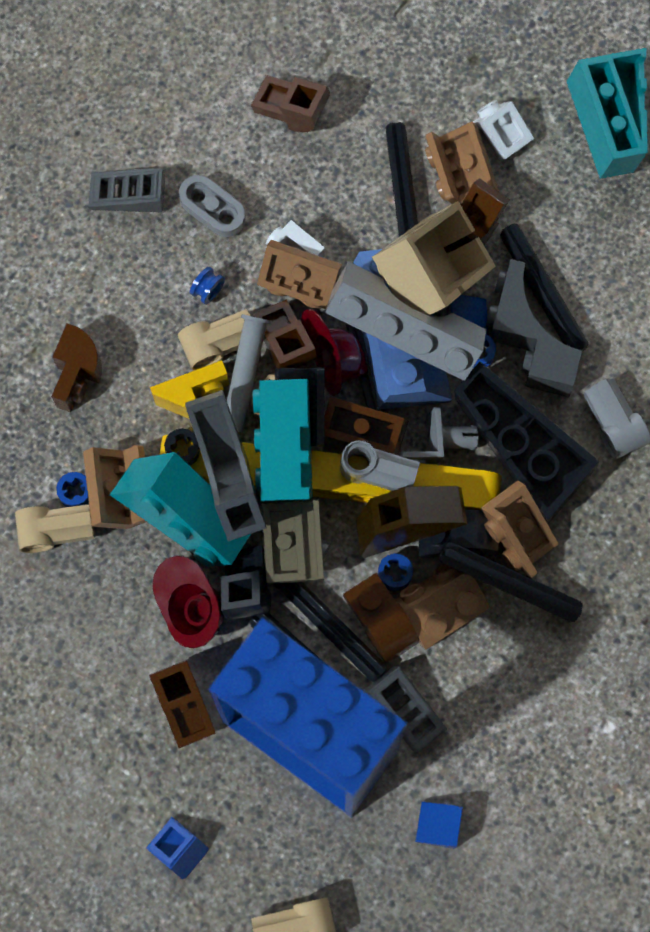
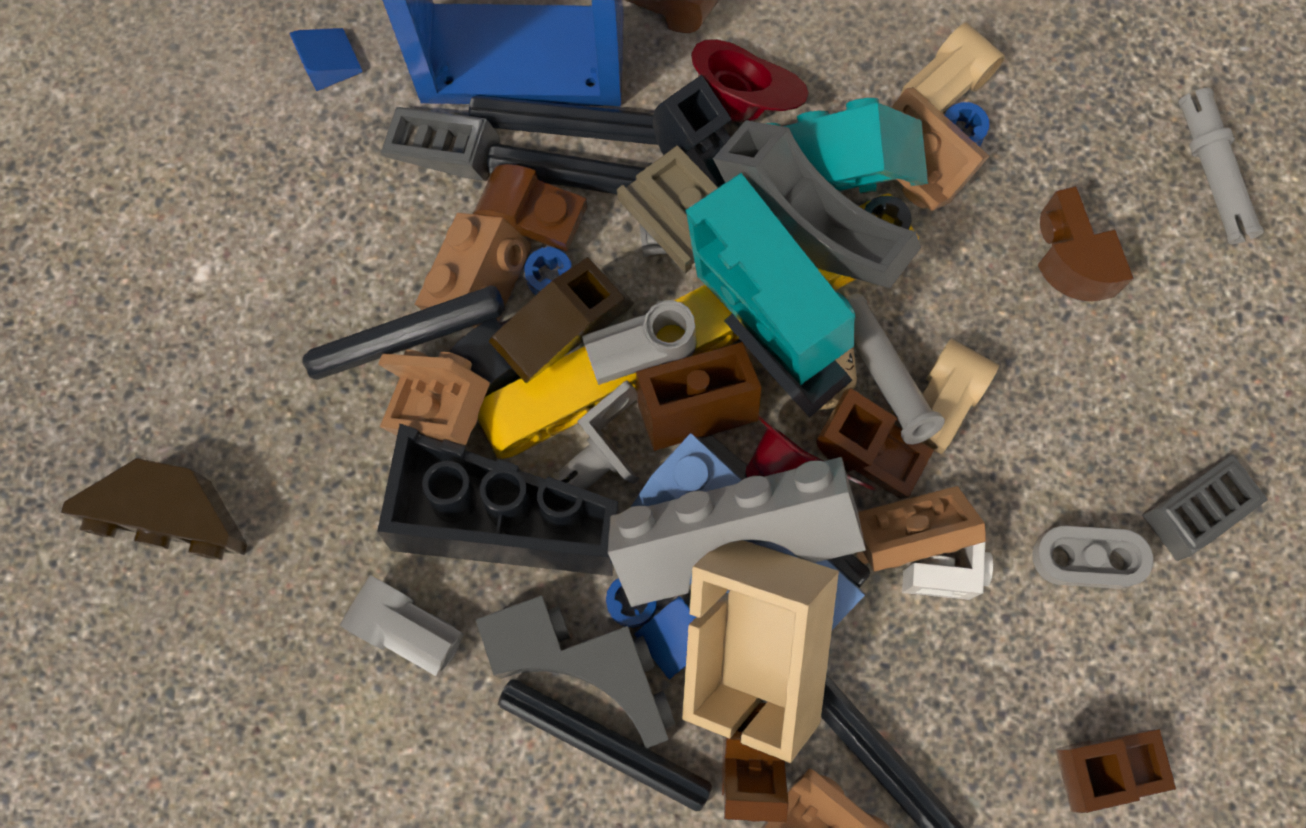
camera: 145 degrees right, 0 degrees up
yellow slope [150,360,229,419] -> none
blue bush [190,267,225,305] -> none

